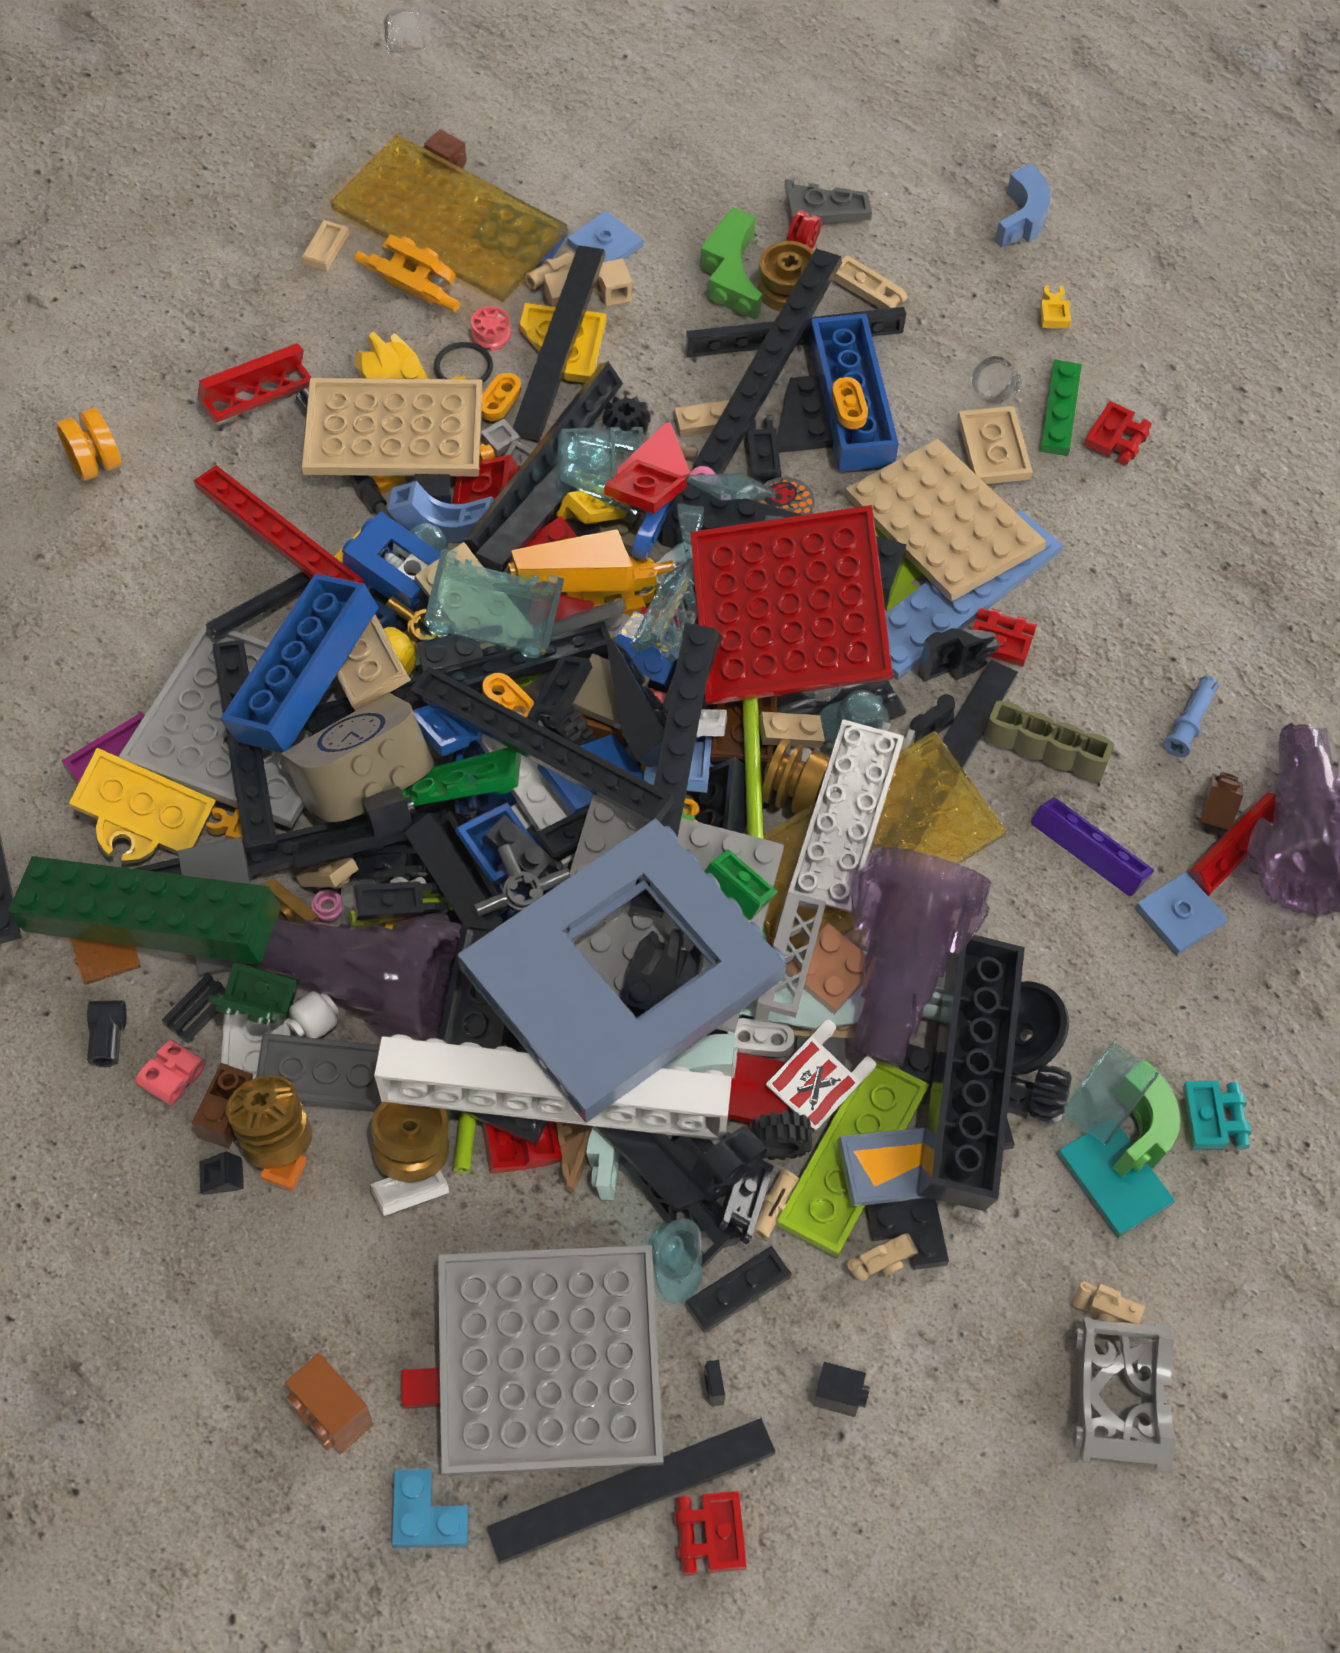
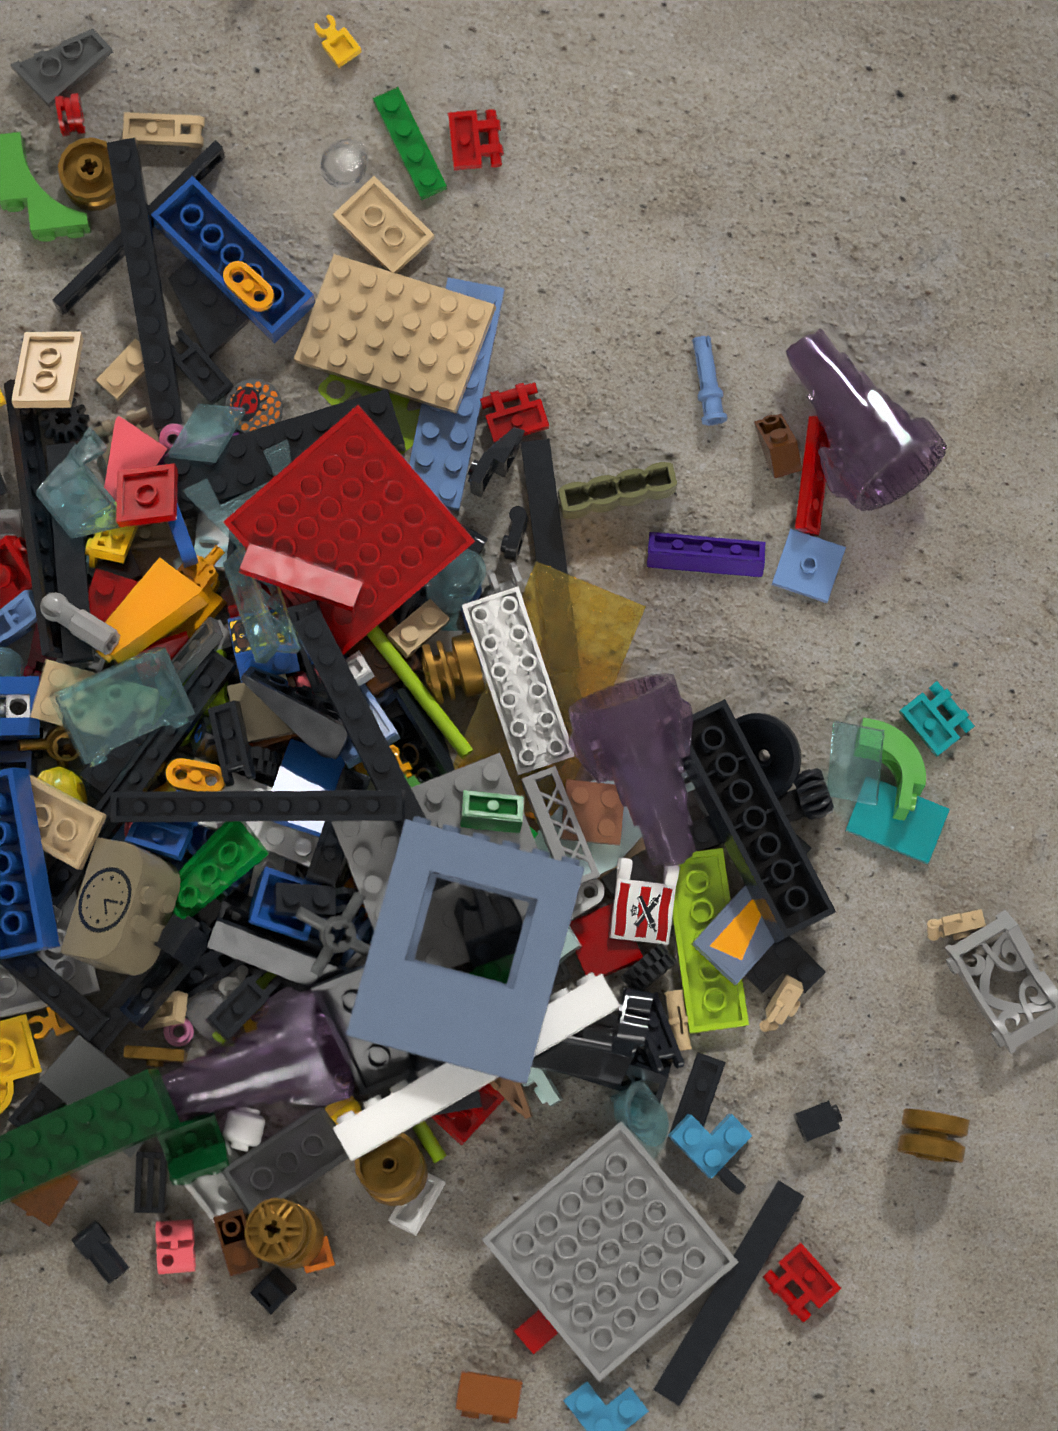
camera: 35 degrees left, 20 degrees up
none -> tan plate [11,332,84,408]
none -> light grey piece [40,592,121,655]
none -> tile [239,543,363,612]
none -> dark azure plate [667,1114,753,1179]
none -> pearl gold wheel [897,1108,970,1163]

